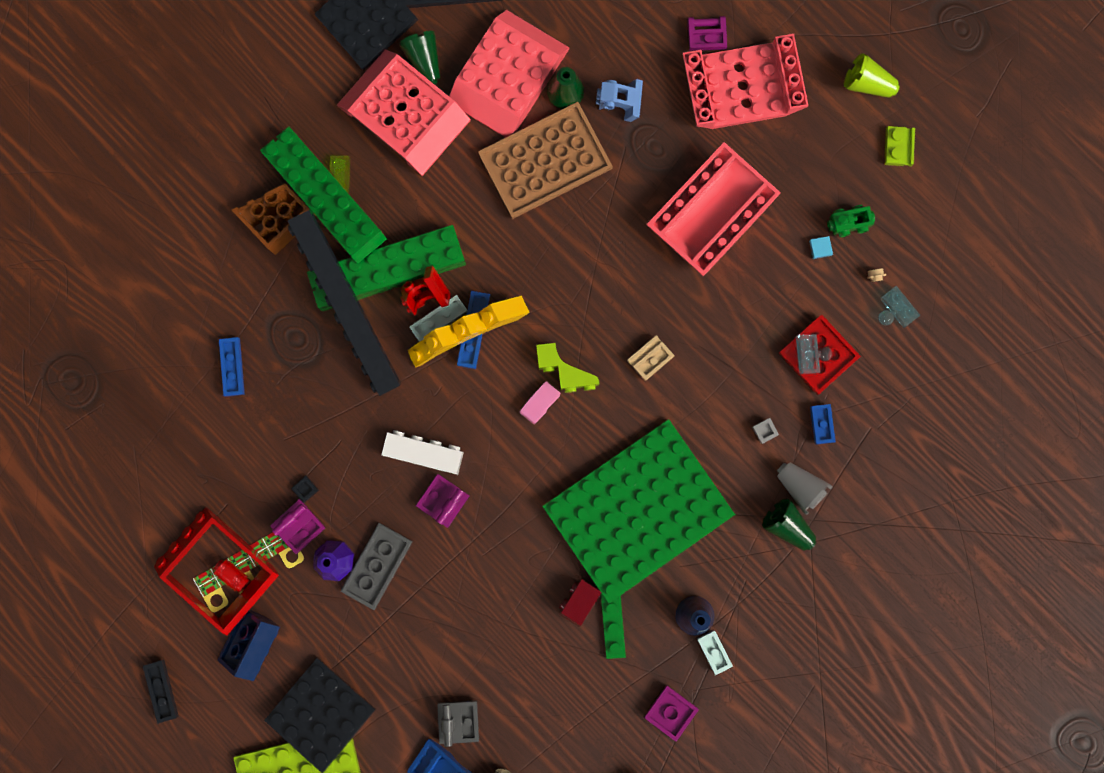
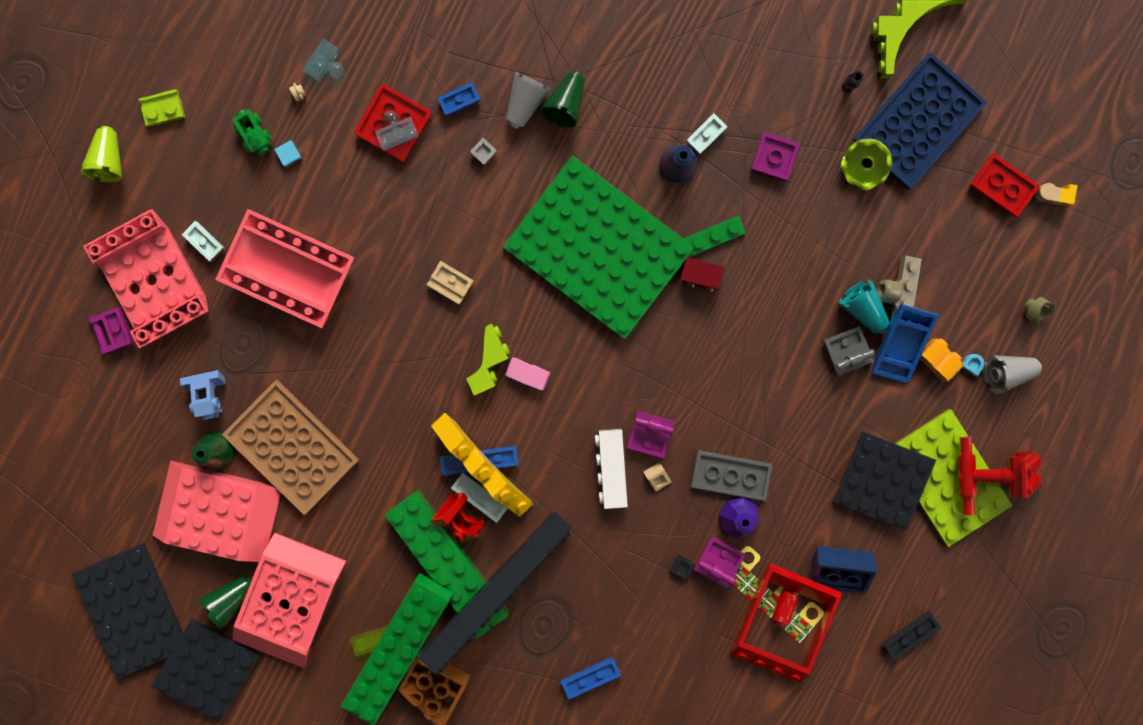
camera: 110 degrees left, 5 degrees up
none -> light aqua plate [182,221,225,262]
none -> tan slope [644,463,671,492]
none -> teal cone [839,280,890,334]

